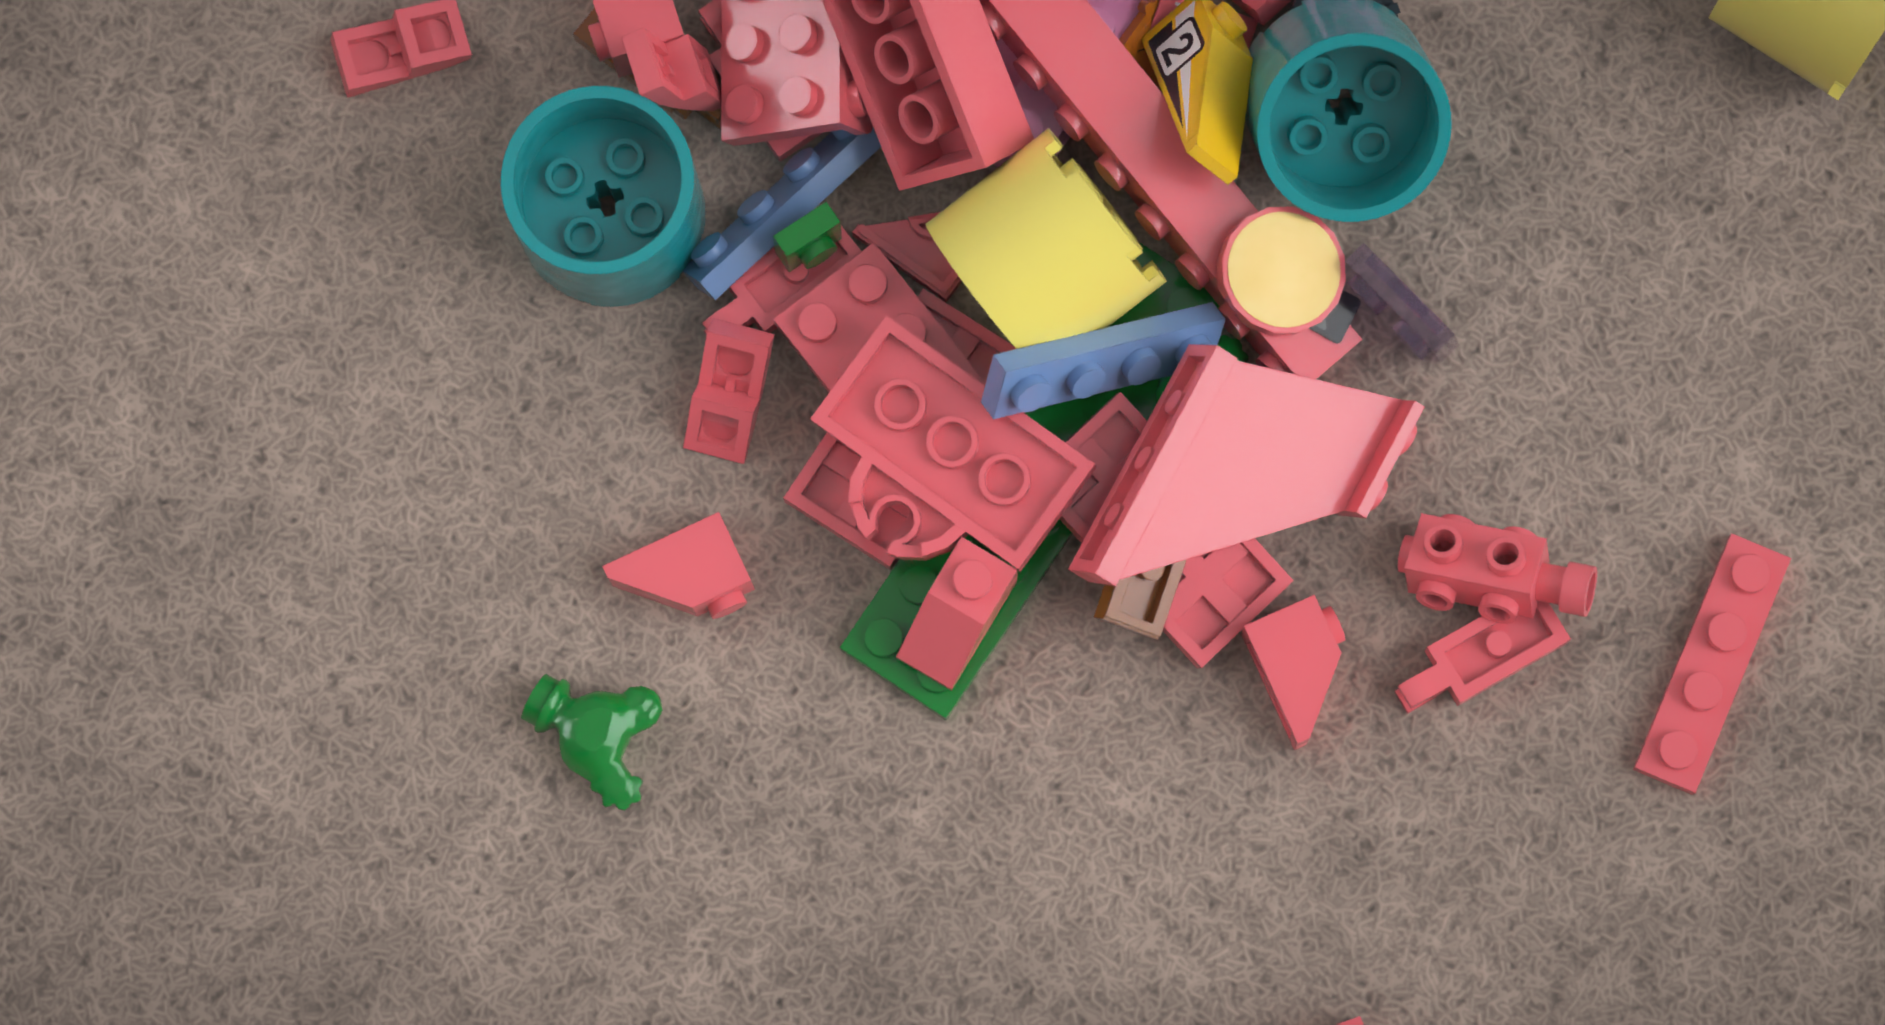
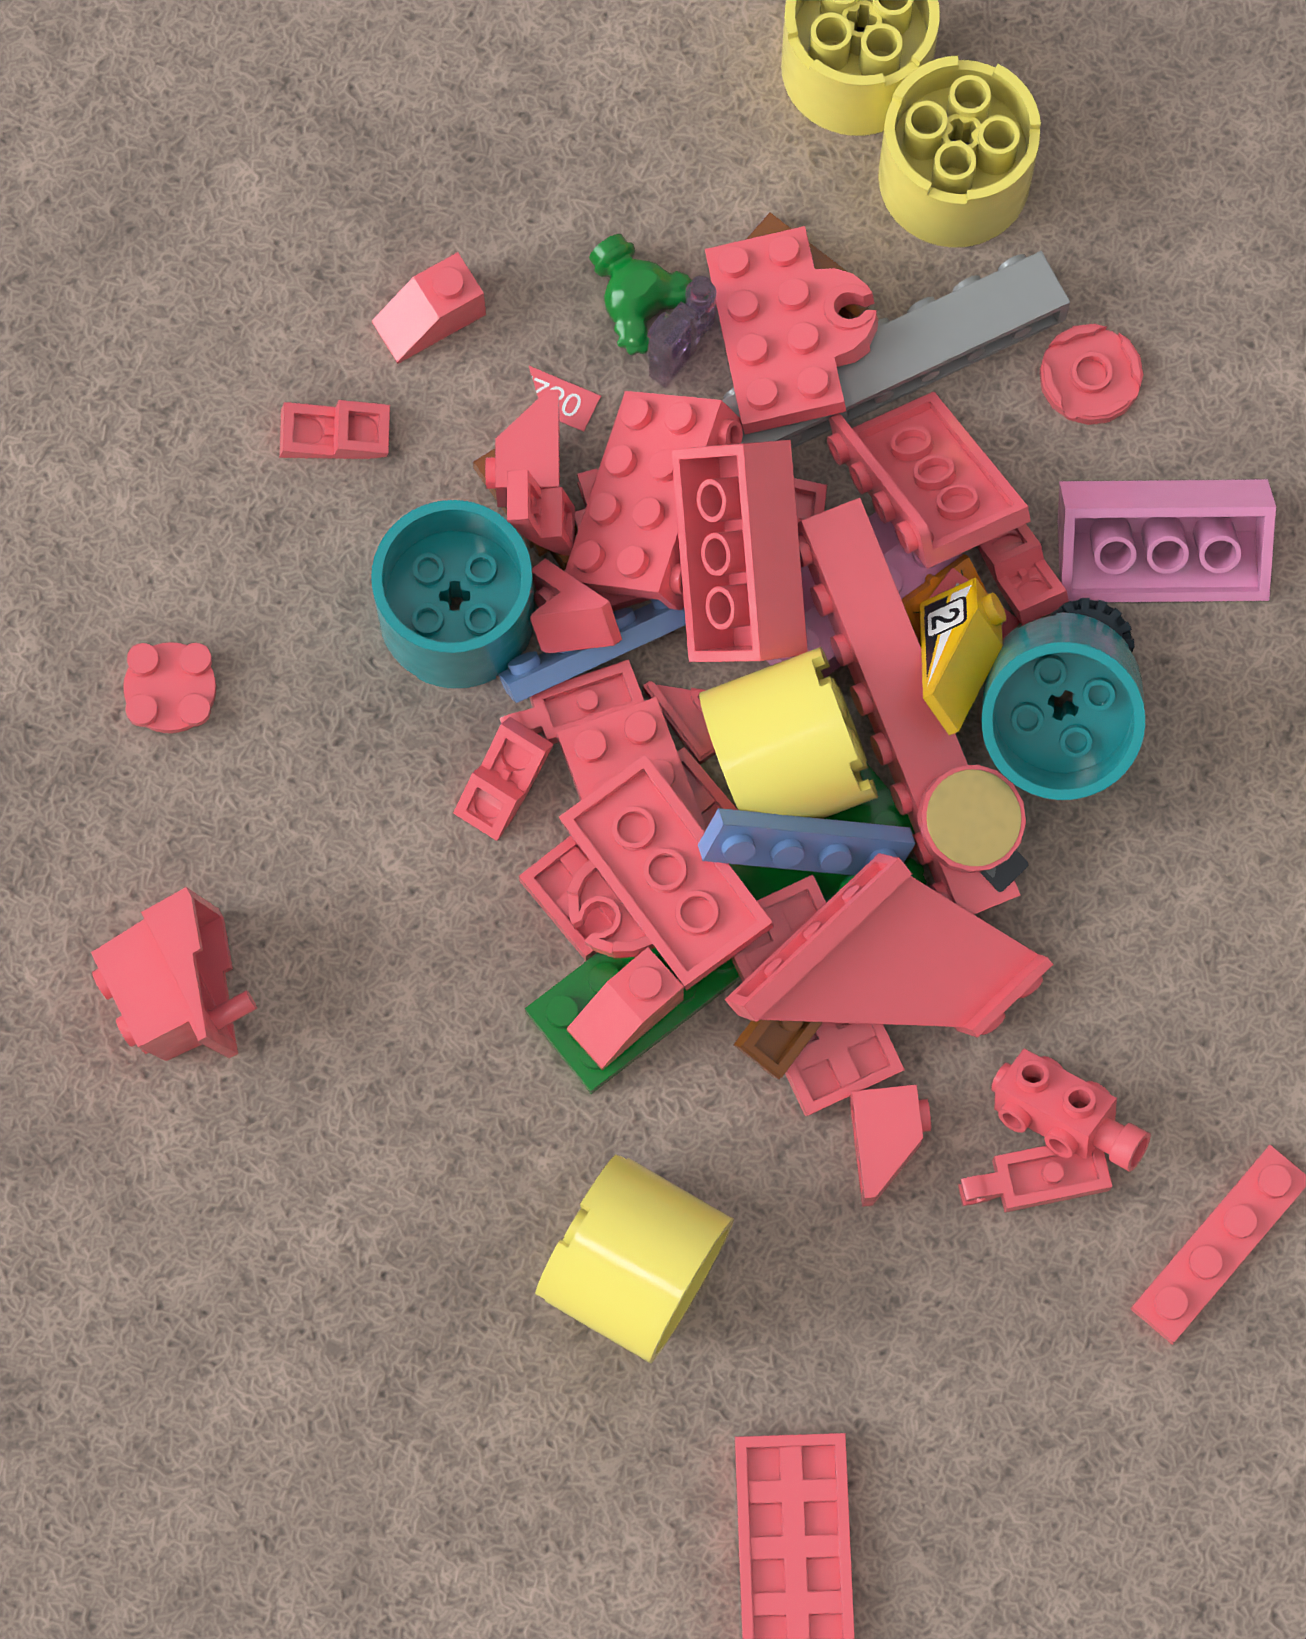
camera: 10 degrees right, 5 degrees down
green animal [521,674,663,811] -> none
coral slope [602,512,755,619] -> none
green plate [773,202,842,272] -> none
clear purple plate [1345,243,1459,362] -> none
none -> coral piece [91,887,257,1061]
none -> coral piece [123,642,216,733]
none -> coral slope [530,558,622,653]
none -> light yellow brick [535,1154,734,1363]

